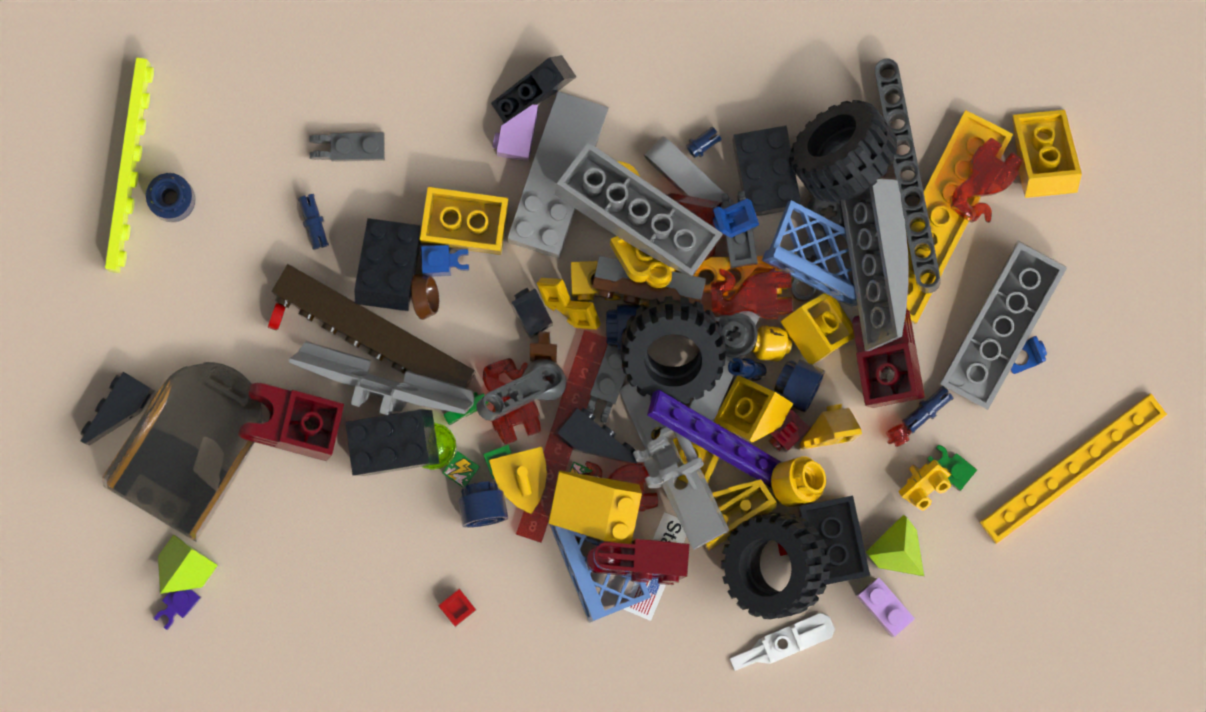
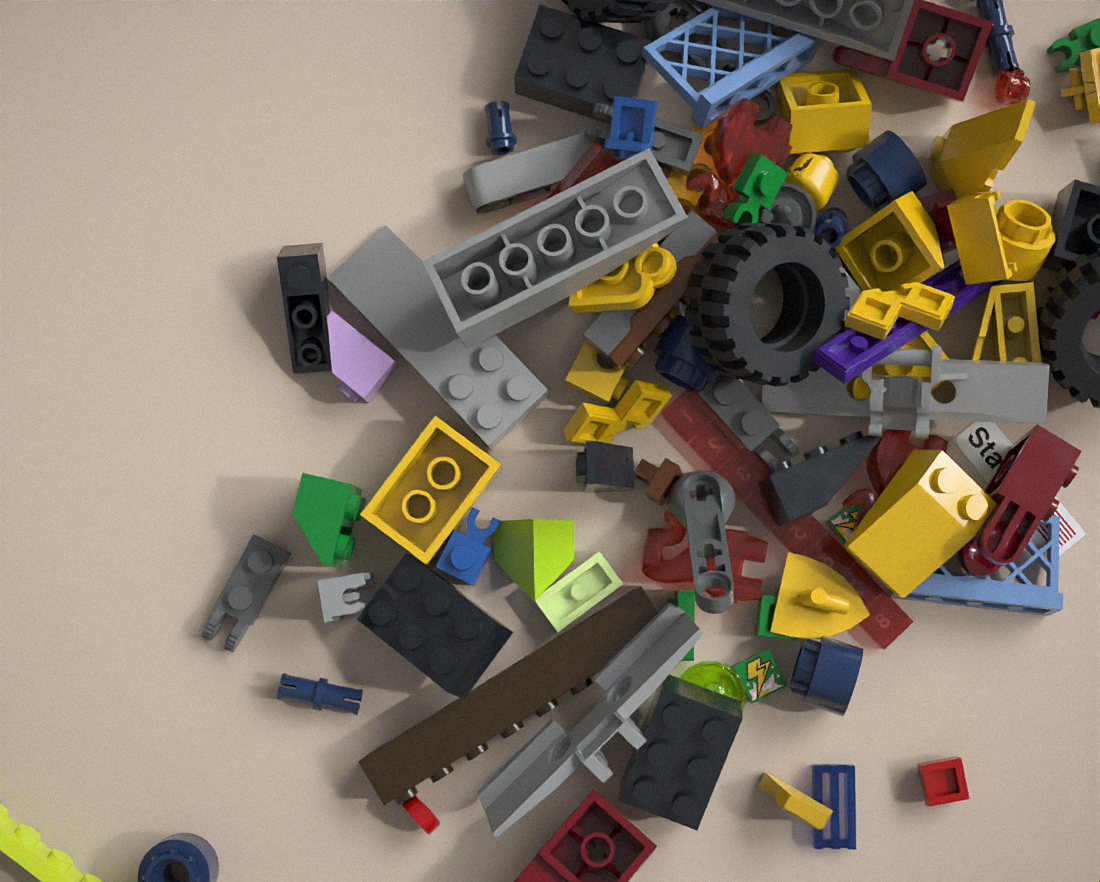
camera: 60 degrees left, 0 degrees up
reddish brown hat [411,273,440,320] -> none
none -> green slope [292,473,366,568]
none -> light grey hinge [317,573,375,623]
none -> lime slope [494,519,575,602]
none -> yellowish green plate [535,551,623,632]
none -> green plate [723,152,788,227]
none -> yellow tile [758,772,833,830]
none -> clear blue tile [812,764,856,850]
none -> yellow tile [844,282,955,341]
none -> yellow hinge [947,190,1017,285]

